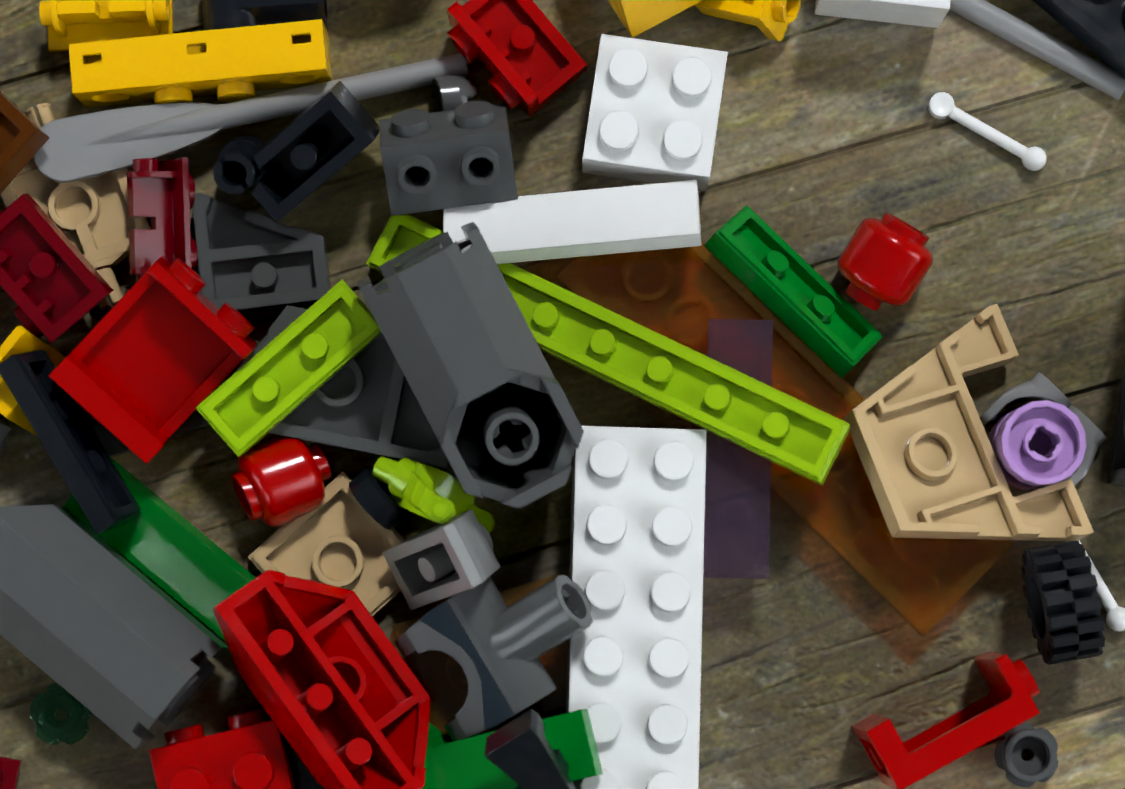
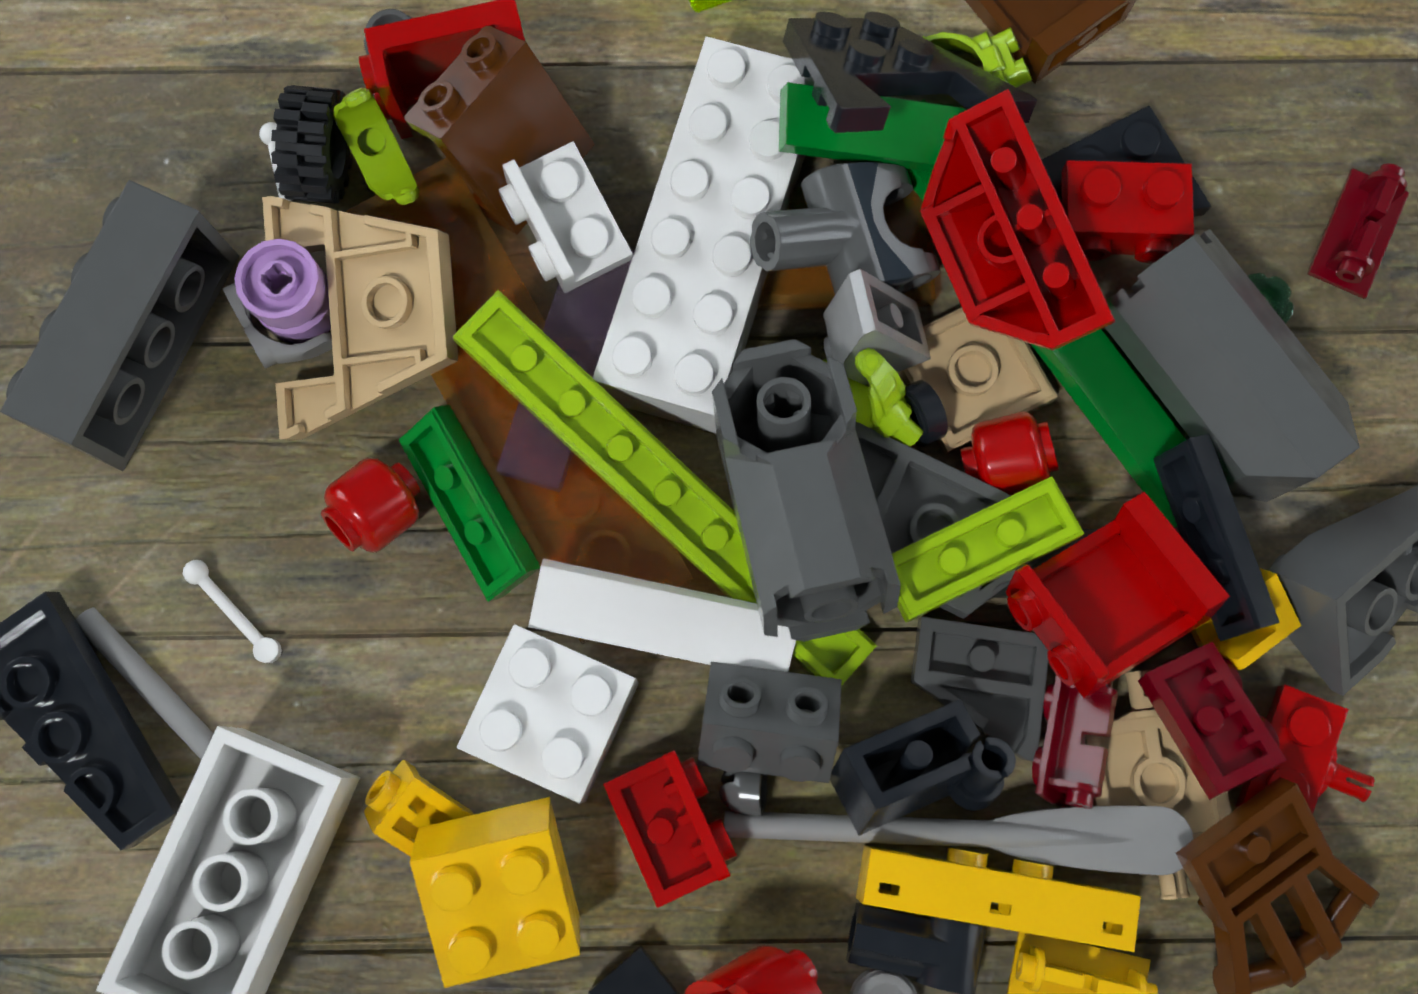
camera: 170 degrees left, 5 degrees down
none -> lime helmet [333,88,420,205]
none -> reddish brown panel [404,26,595,235]
none -> white bracket [498,141,633,293]

